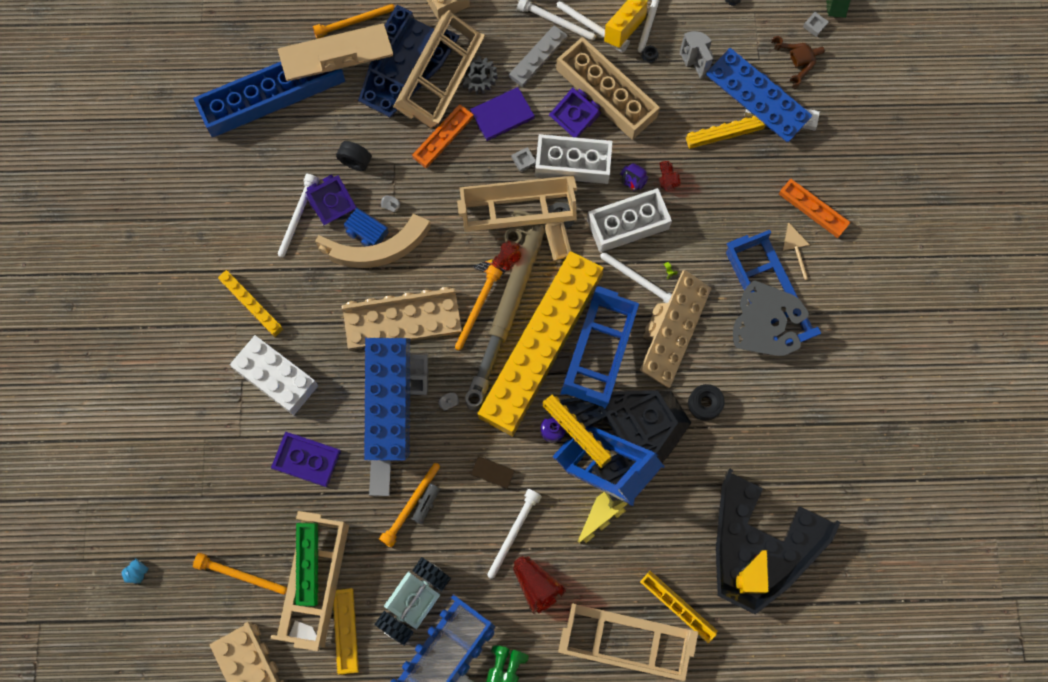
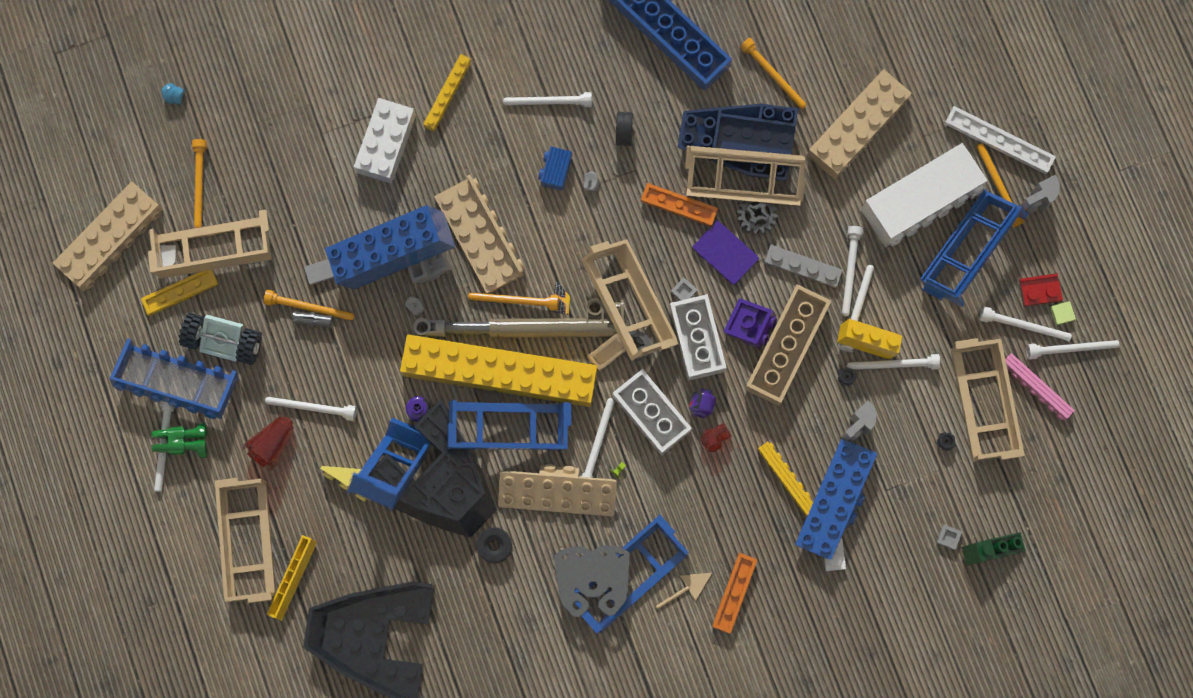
camera: 75 degrees right, 5 degrees up
dark purple tile [271,431,341,488] -> none
tan bracket [278,24,393,81] -> none
green plate [296,522,318,606] -> none
dark purple plate [304,174,356,226] -> none
tan arch [315,214,431,268] -> none
dark brown tile [471,456,515,490] -> none
clear red plate [491,240,521,271] -> none
yellow piece [543,395,612,468] -> none
yellow slope [736,550,768,594] -> none
reddish brown piece [771,36,825,89] -> none

